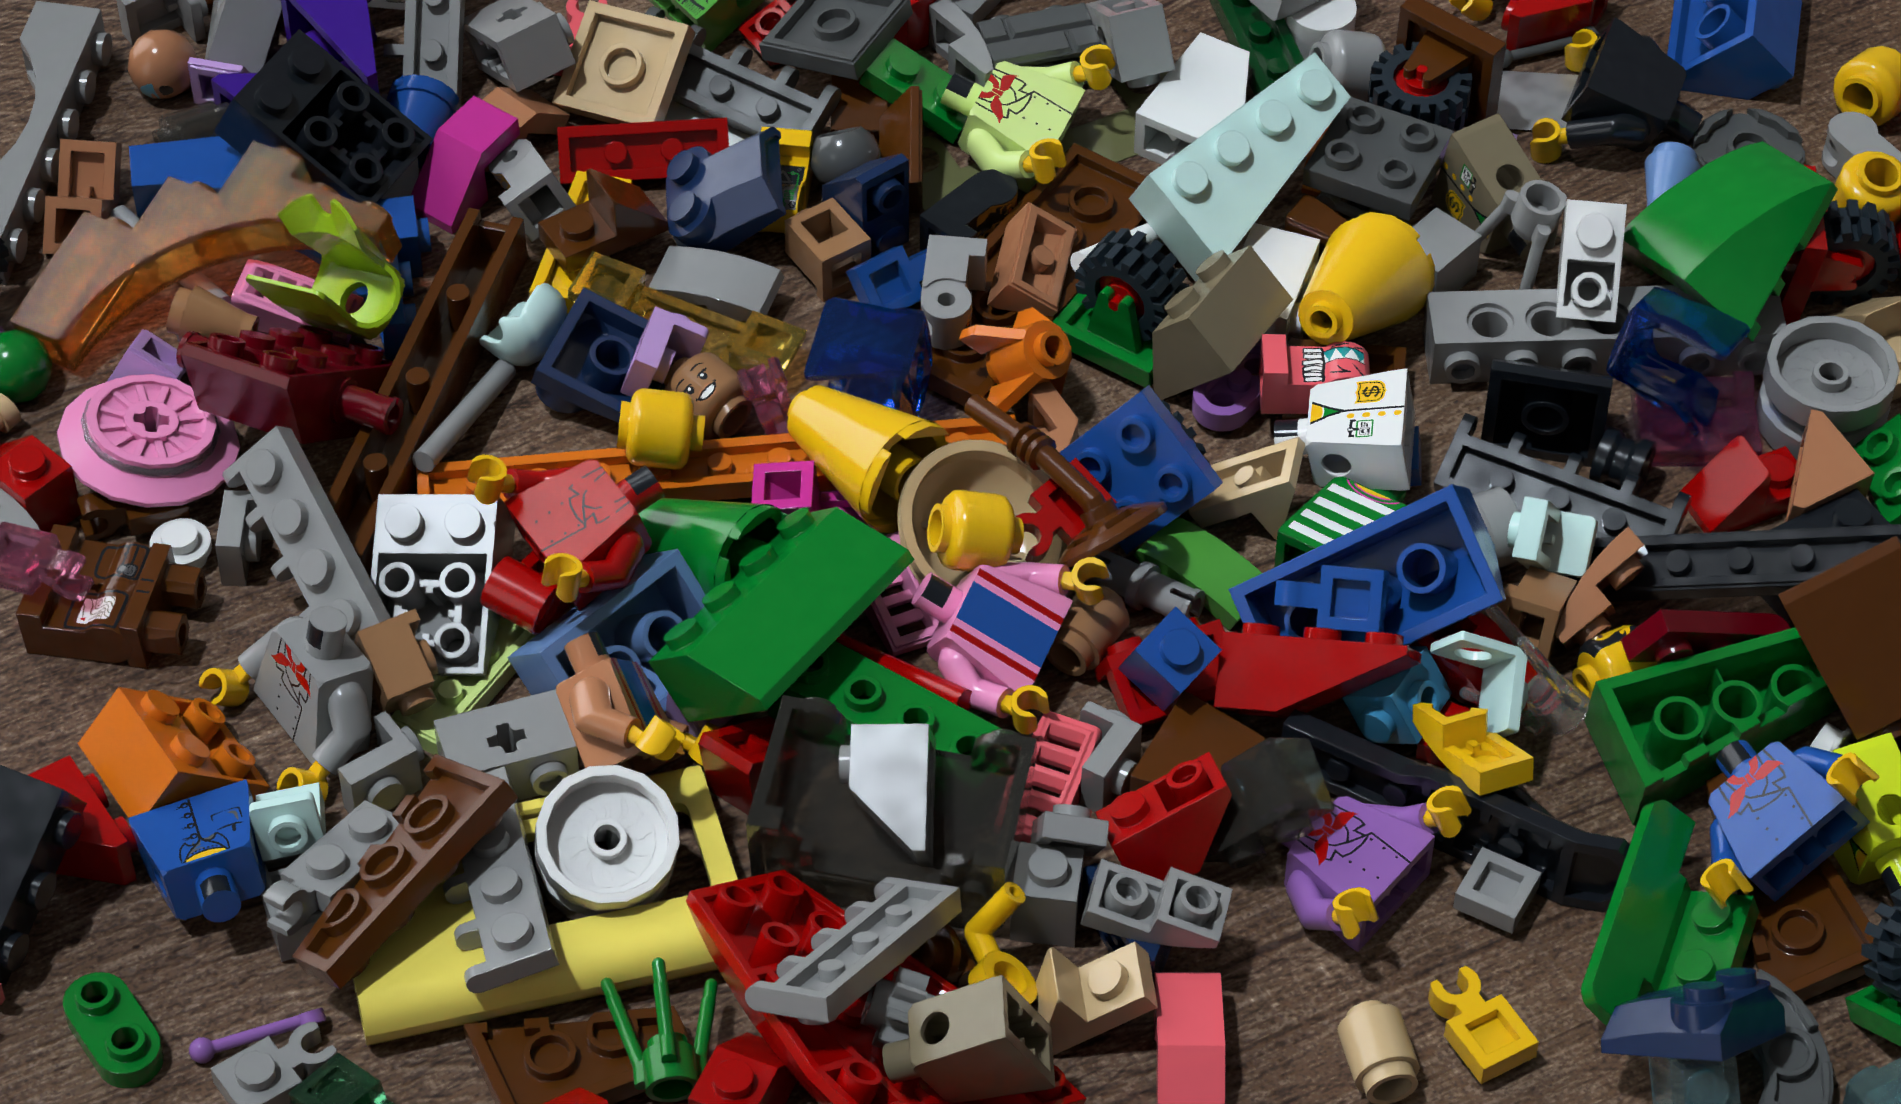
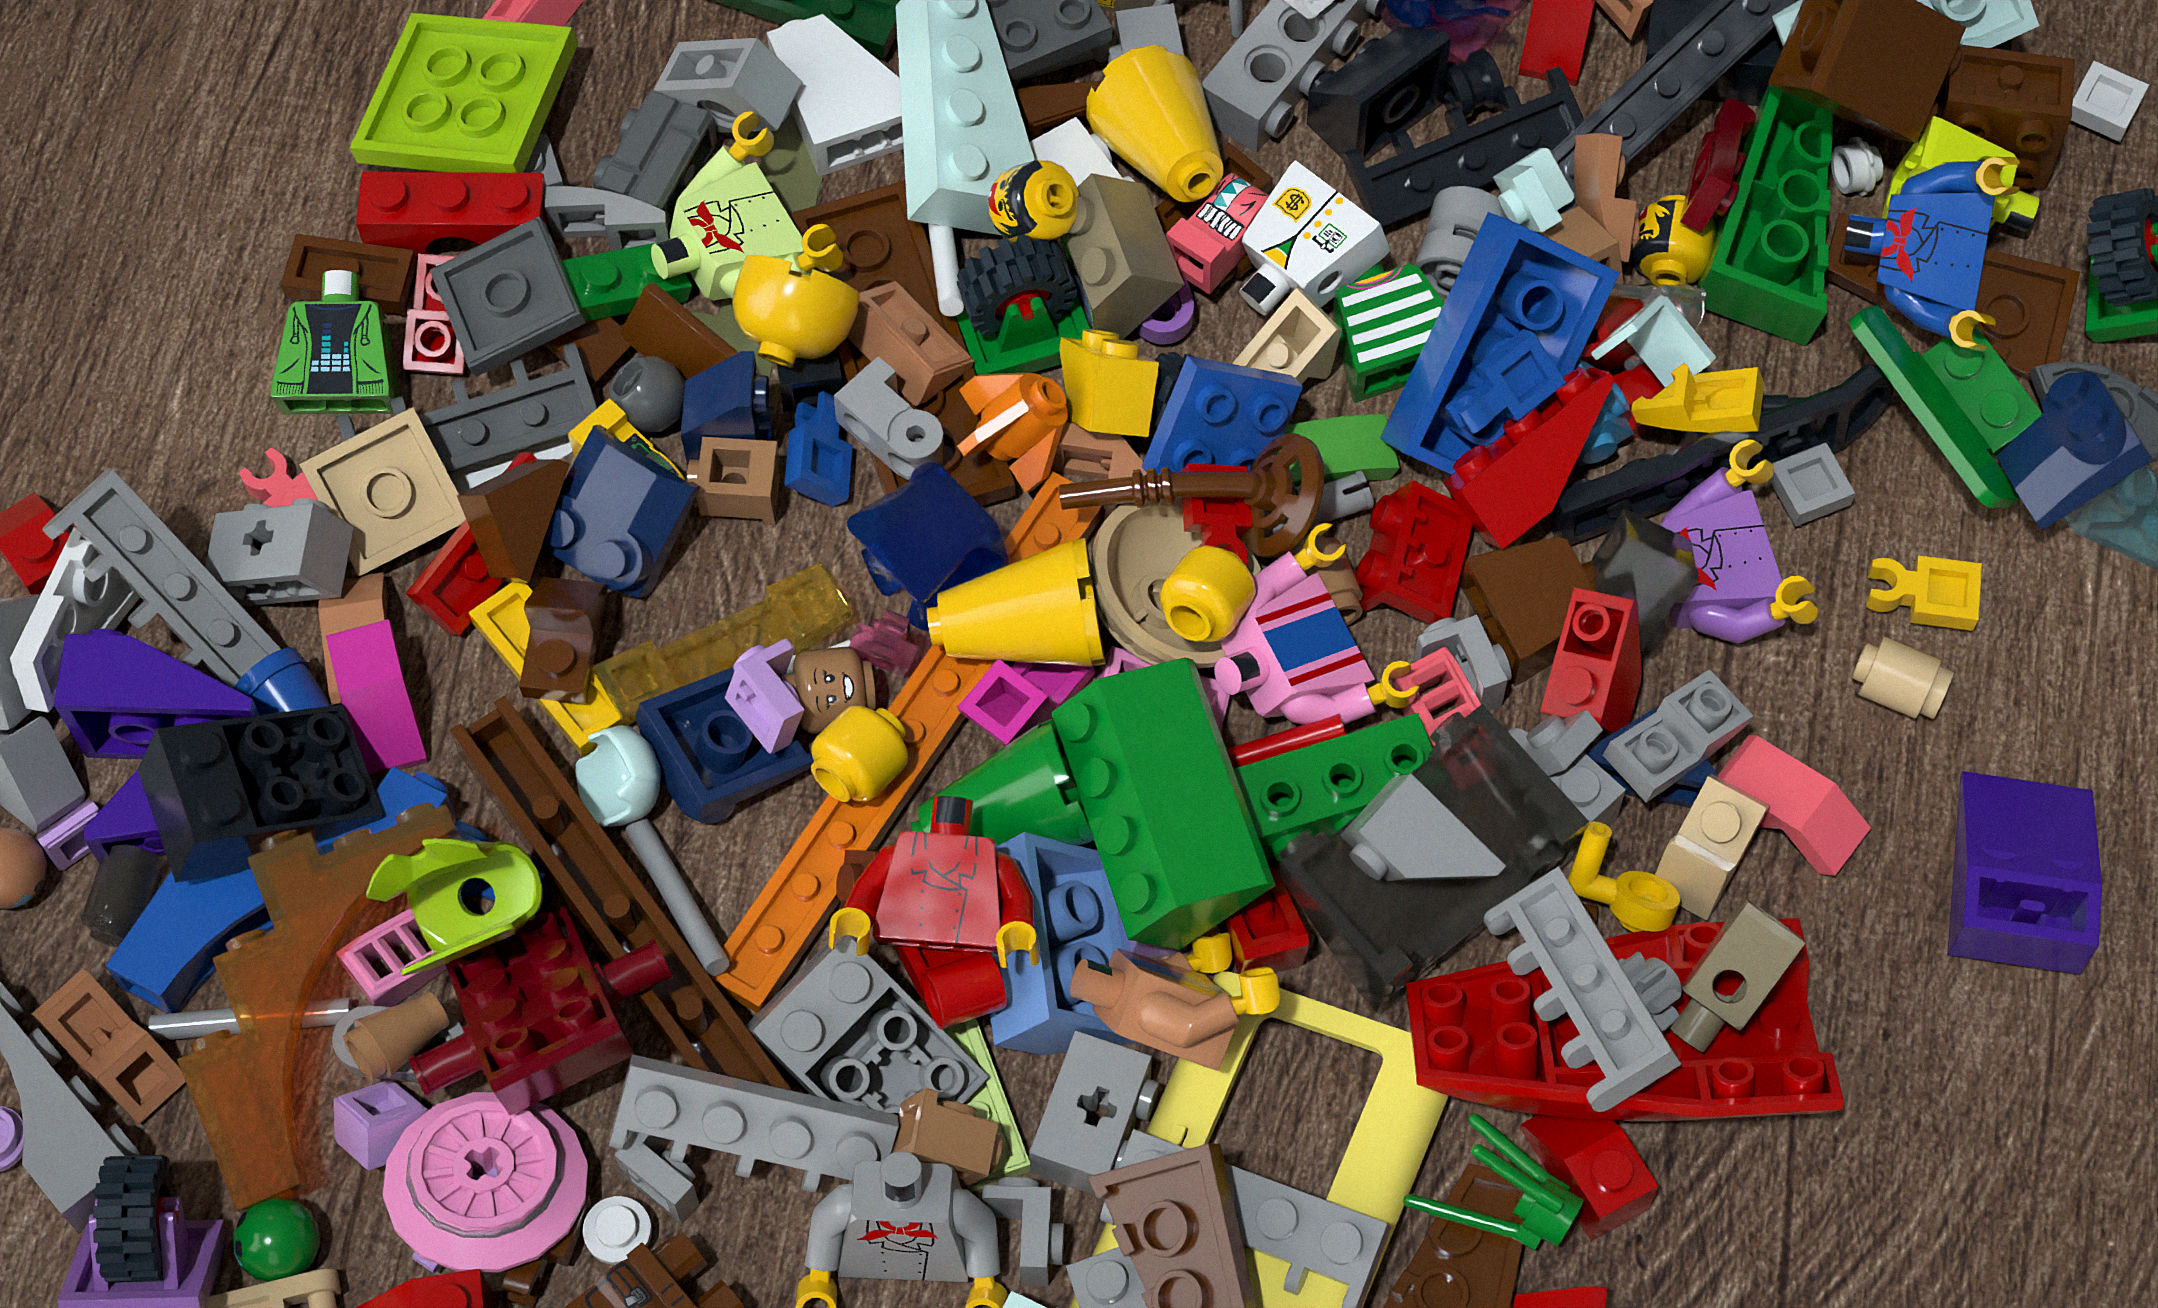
camera: 50 degrees left, 15 degrees up
light grey leg [489,139,576,242] -> none
white wheel [533,765,680,920] -> none
light grey slope [647,246,785,321] -> none
blue brick [1118,606,1222,711] -> none
none -> reddish brown slope [457,459,569,583]
none -> yellow cylinder [732,255,860,367]
none -> yellow head [988,160,1079,243]
none -> yellow slope [1059,329,1159,437]

